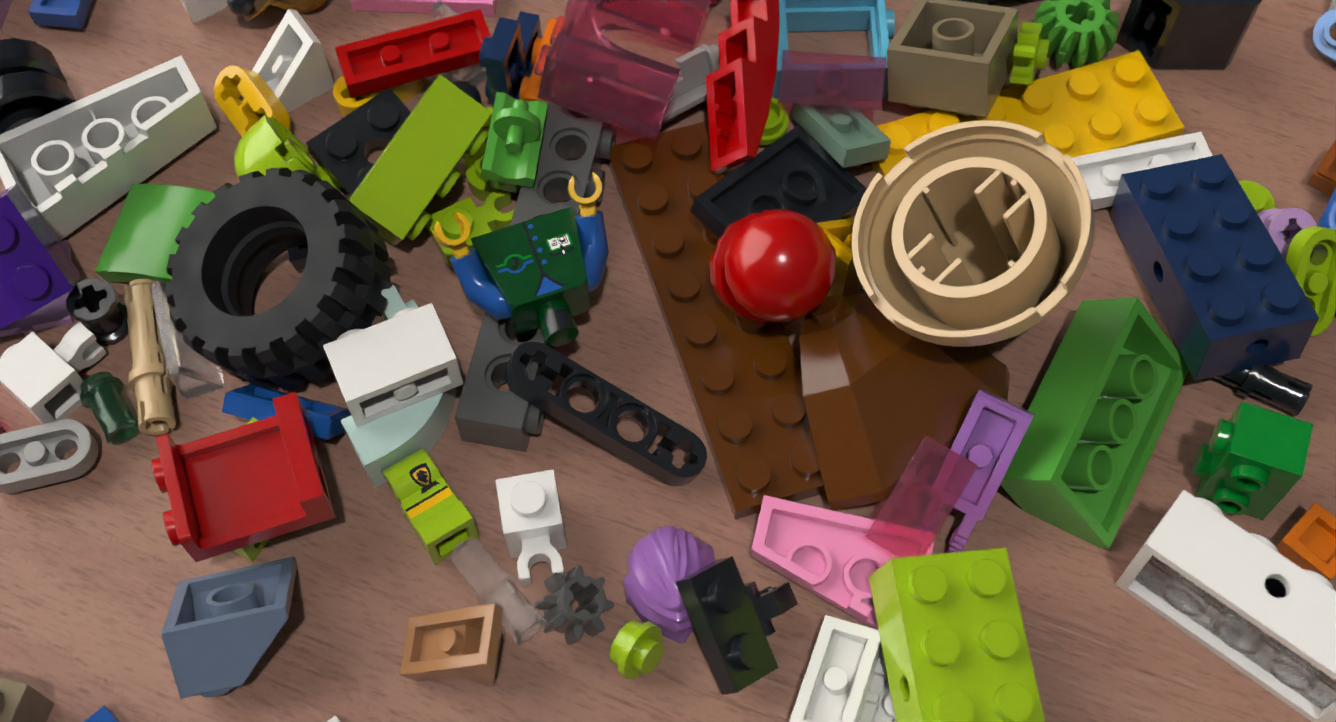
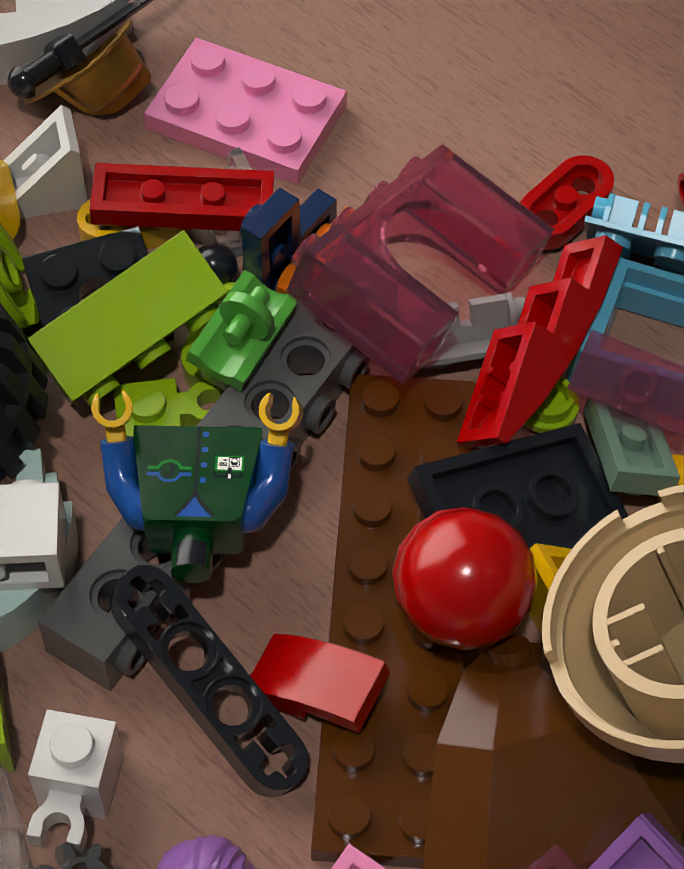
camera: 20 degrees right, 5 degrees down
none -> slope [250,633,390,733]

